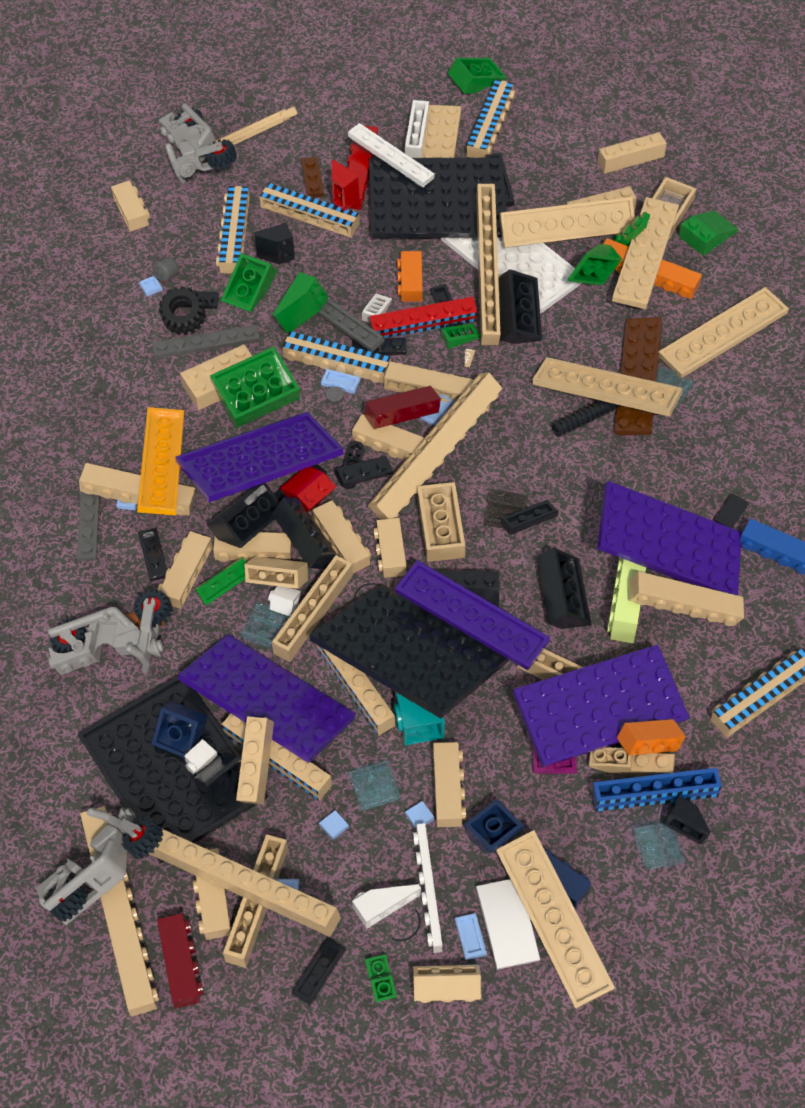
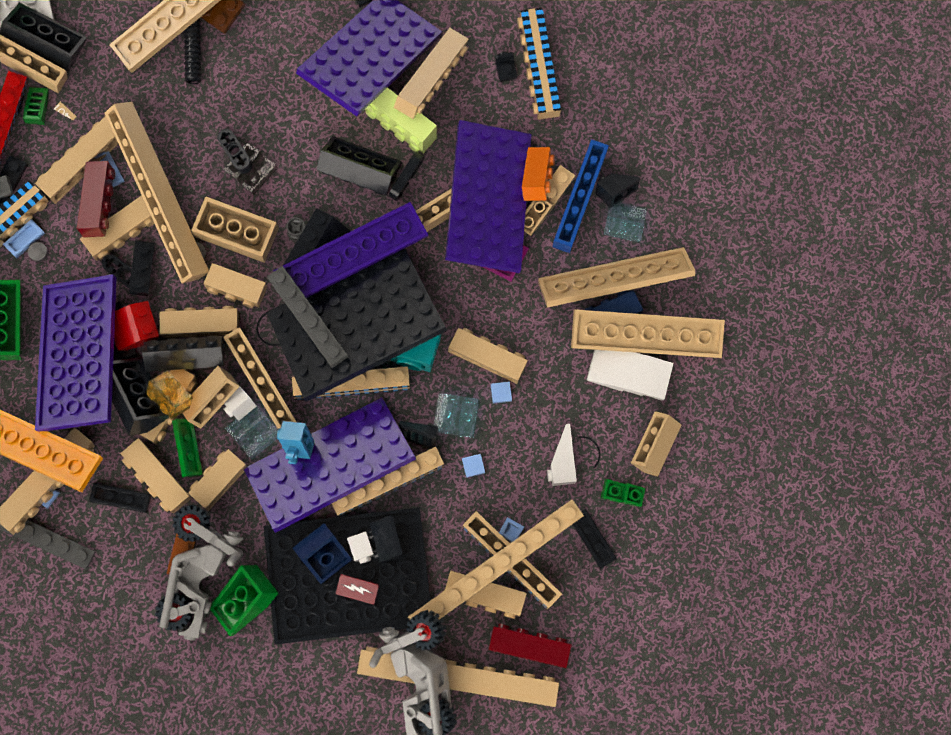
camera: 70 degrees left, 20 degrees up
tan brick [236,717,274,805] -> none
white plate [413,823,442,953] -> none
light blue tile [455,913,487,960] -> none
dark blue slope [464,799,524,853] -> none
black tile [501,500,558,535] -> none
none -> clear yellow brick [146,371,193,419]
none -> tan brick [188,449,247,511]
none -> green slope [210,565,278,637]
none -> black beam [217,129,253,174]
none -> dark grey plate [267,266,348,368]
none -> dark azure brick [277,421,315,464]
none -> dark grey wheel [286,217,306,240]
none -> slope [336,574,380,605]
none -> black beam [389,151,425,201]
none -> black slope [399,421,438,449]
none -> black bracket [495,51,518,82]
none -> tan plate [538,247,695,307]

